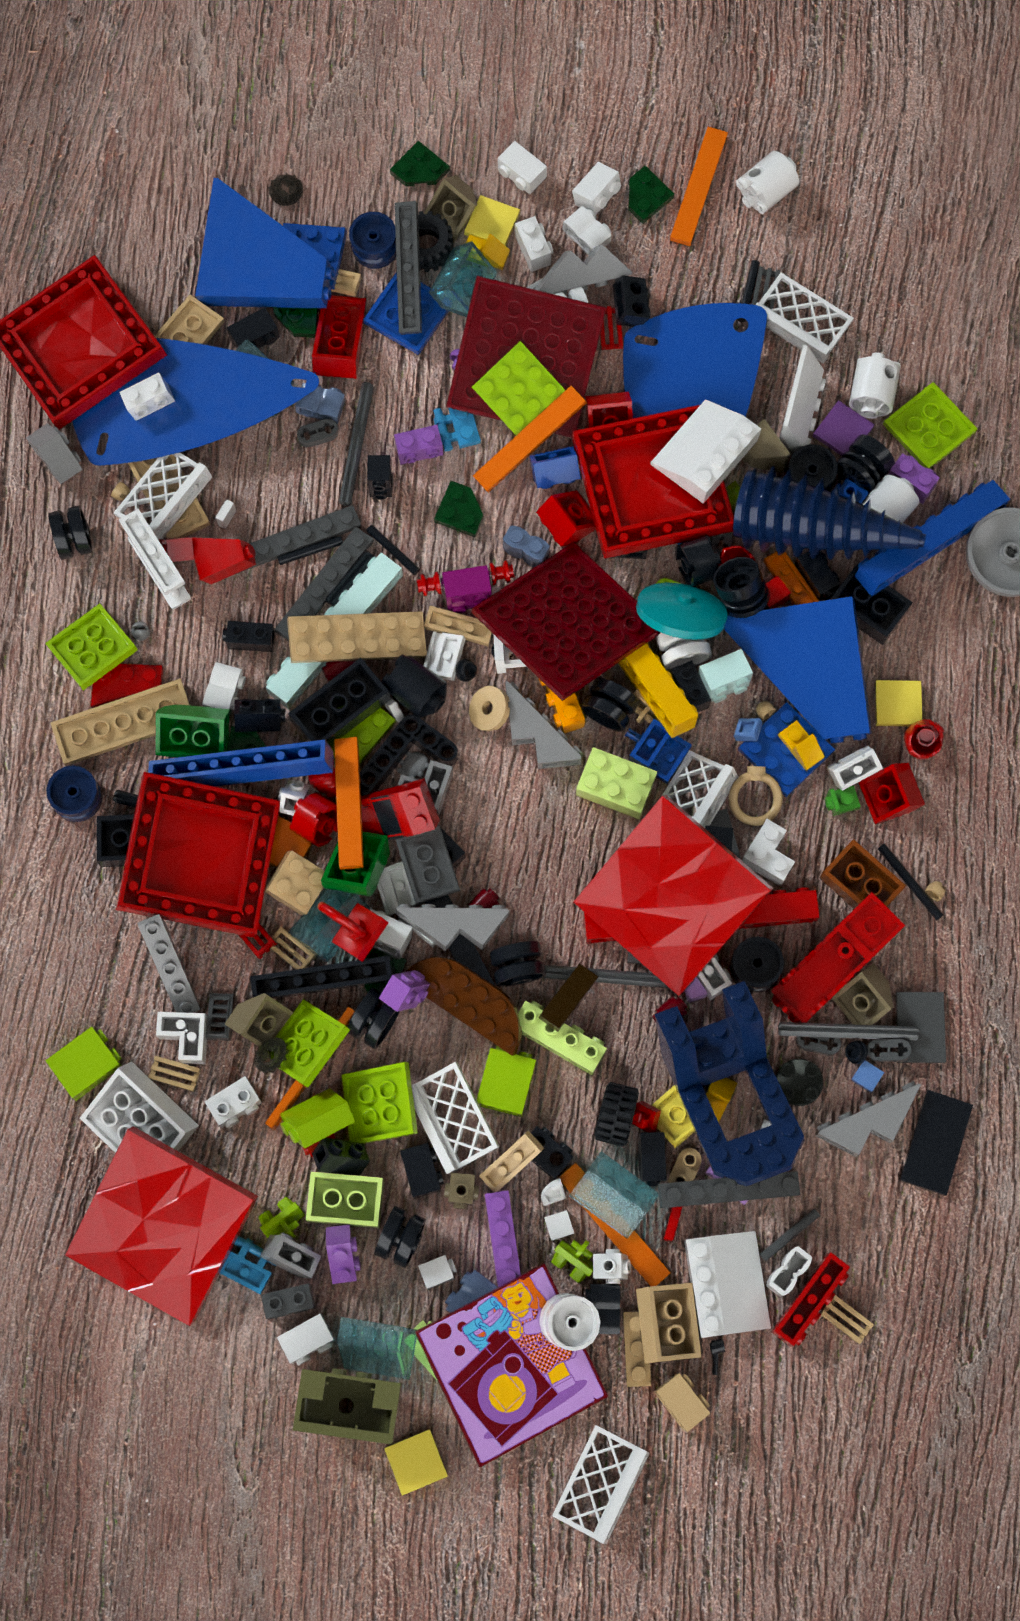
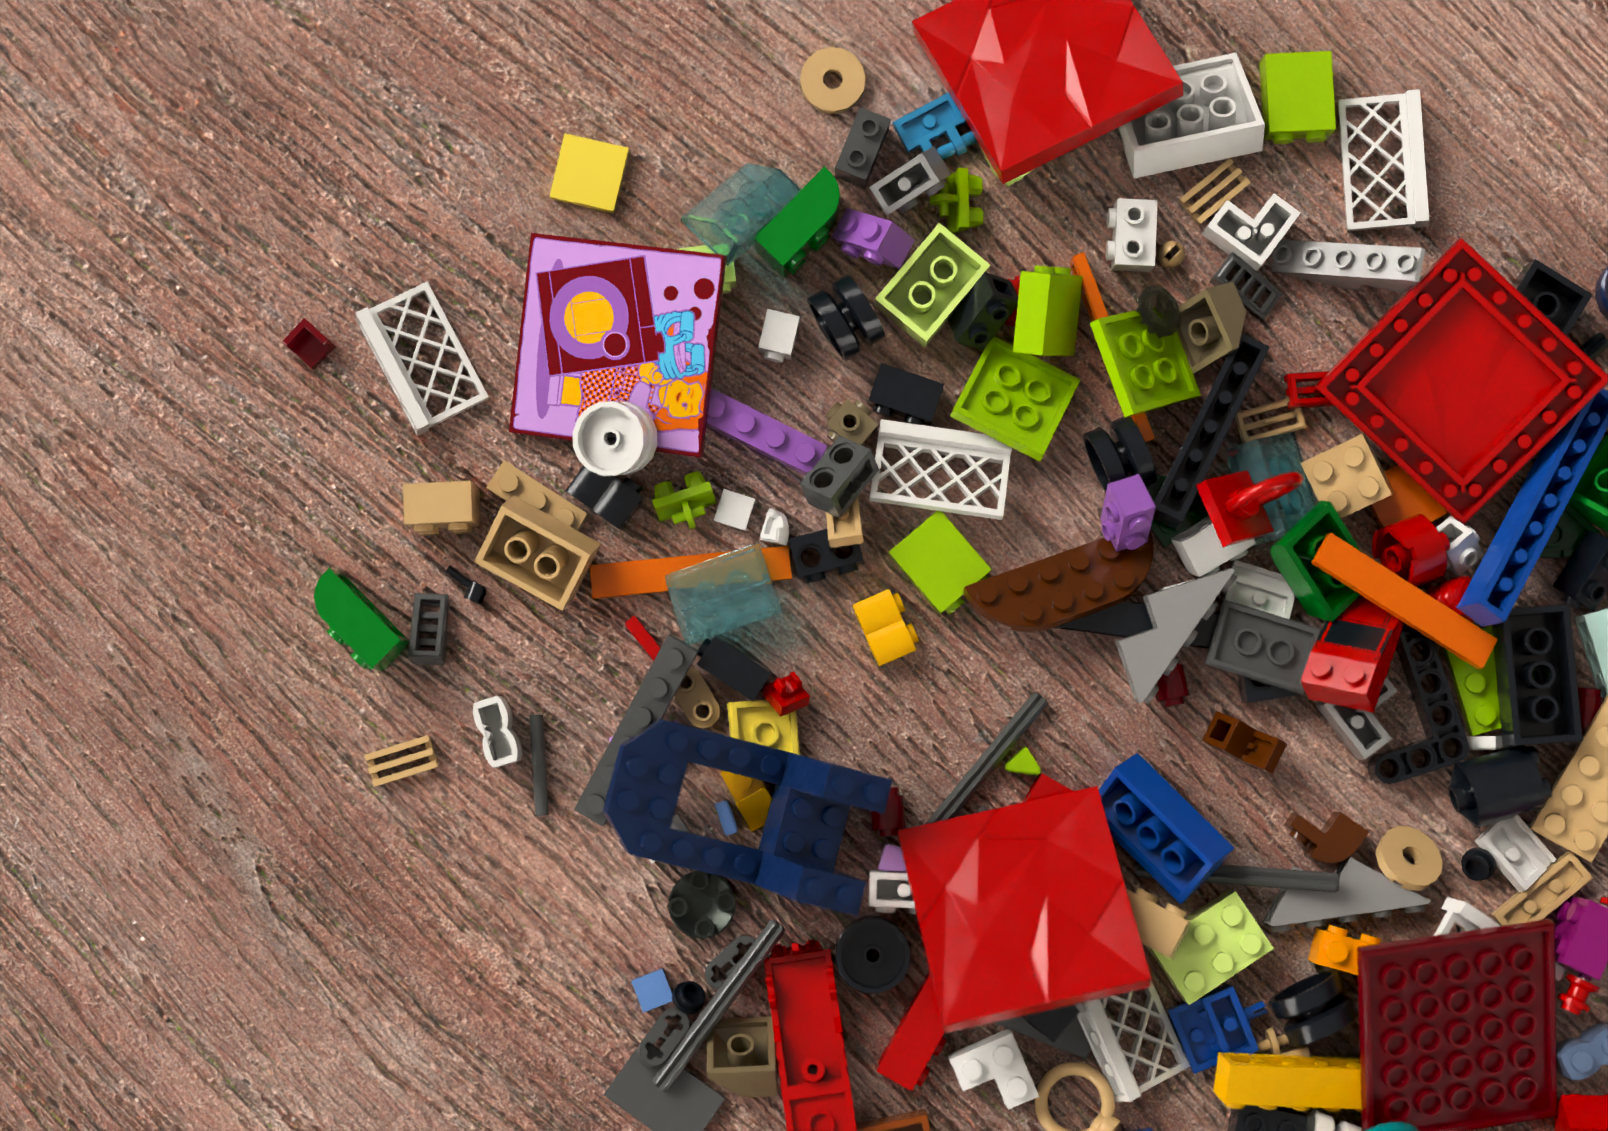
camera: 125 degrees right, 10 degrees up
white brick [277,1314,335,1366] -> none
olive brick [292,1368,401,1445] -> none
light grey piece [397,751,429,778] -> none
sand blue brick [445,1269,498,1313] -> none
black wheel [490,941,547,987] -> none
yellowish green brick [518,1001,607,1075] -> none
dark brown tile [539,963,599,1032] -> none
white brick [593,1249,631,1284] -> none
black tyre [595,1082,639,1147] -> none
white slope [684,1231,771,1339] -> none
red brick [771,1252,850,1347] -> none
light grey slope [816,1081,921,1157] -> none
black tile [899,1090,973,1196] -> none
none -> dark red panel [282,318,336,370]
none -> green brick [314,568,410,671]
none -> dark grey slope [408,593,449,665]
none -> medium blue tile [715,799,738,836]
none -> green brick [754,166,840,278]
none -> tan tile [800,47,866,114]
none -> dark grey brick [800,436,879,519]
none -> yellow brick [852,589,919,666]
none -> lime slope [1004,746,1041,775]
none -> blue slope [1099,753,1235,905]
none -> tan brick [1126,887,1191,959]
none -> dark grey axle [1135,861,1340,892]
none -> tan hinge [1157,241,1185,269]
none -> reddish brown brick [1202,711,1287,774]
none -> reddish brown brick [1284,811,1369,863]
none -> white fence [1338,89,1429,231]

